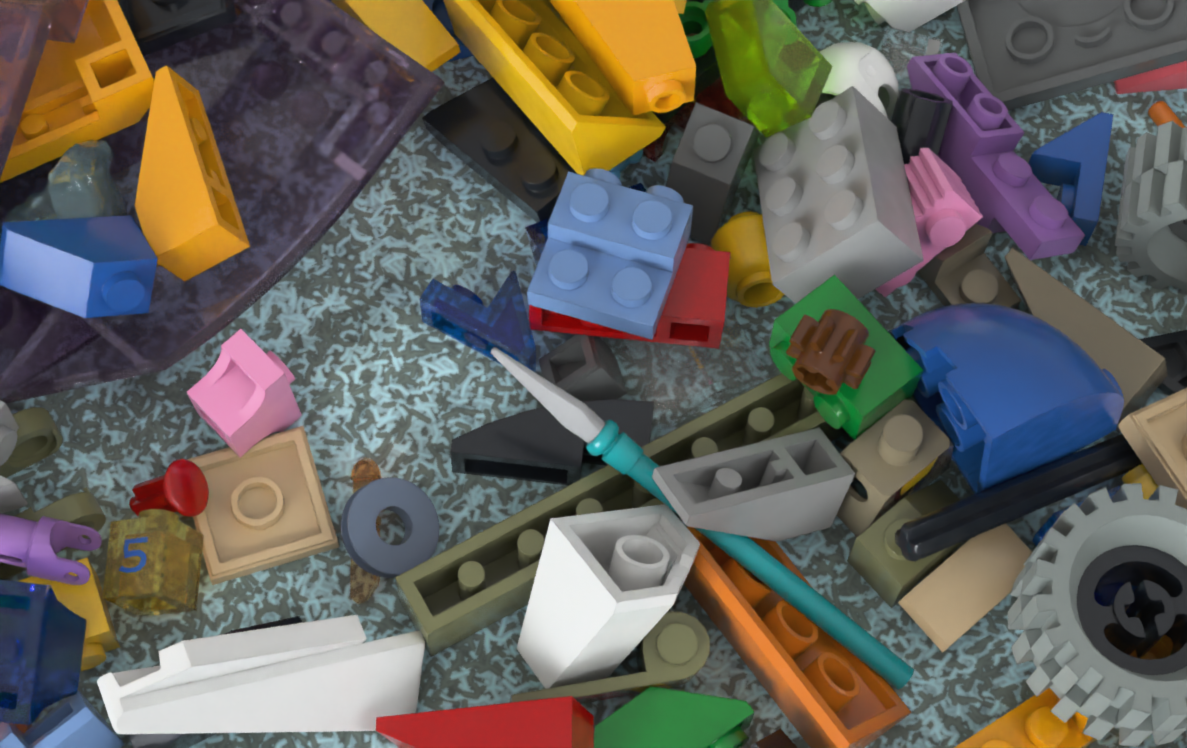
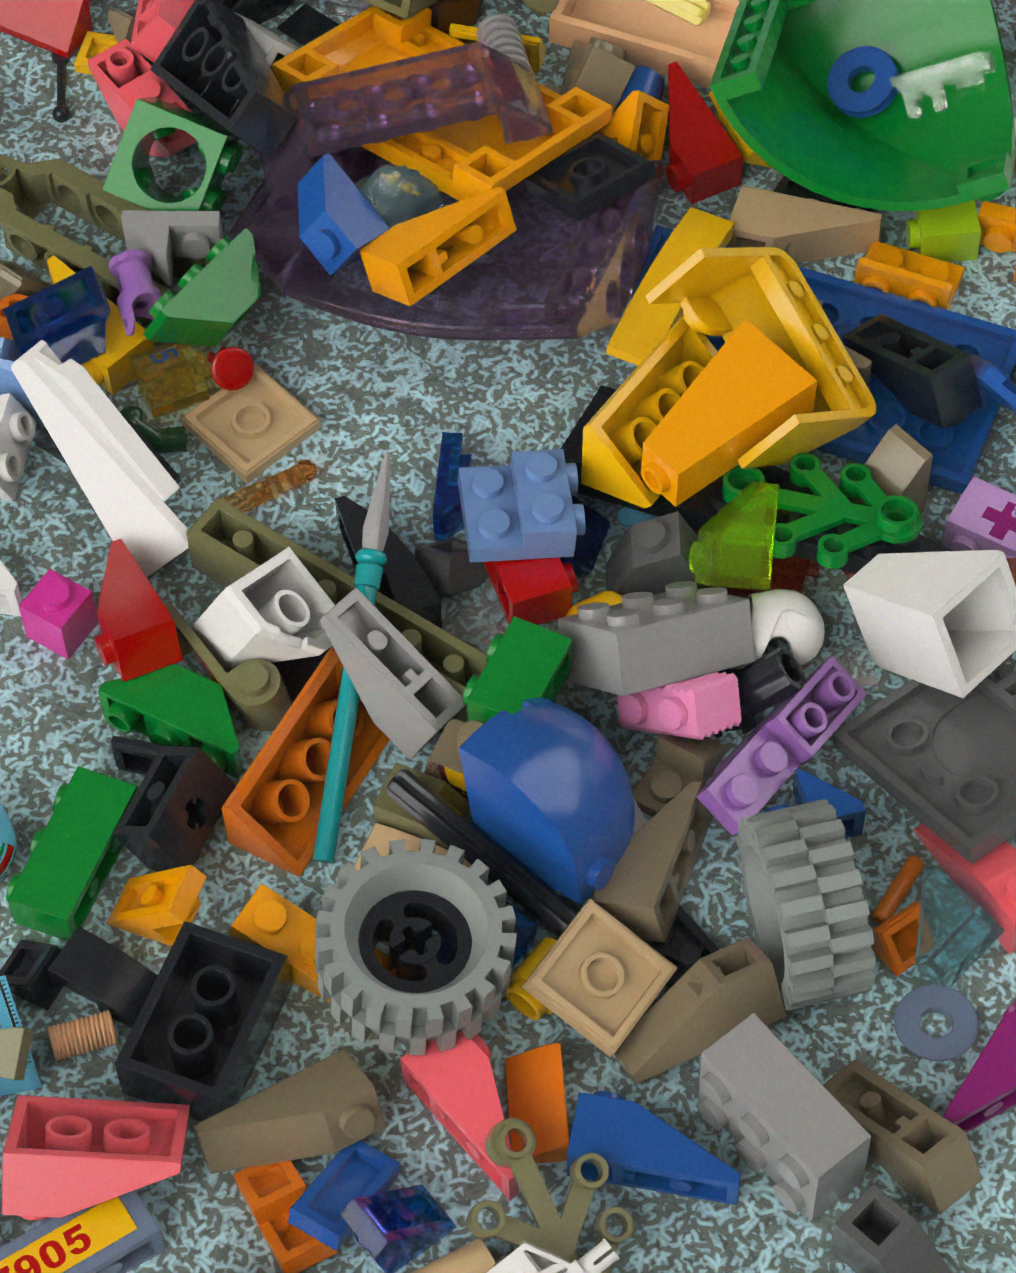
camera: 70 degrees right, 10 degrees down
bright pink brick [186,329,302,458] -> none
sand blue piece [341,477,439,578] -> none
reddish brown gear [786,309,876,395] -> none
none -> dark green arm [120,406,187,453]
none -> green slope [143,228,262,347]

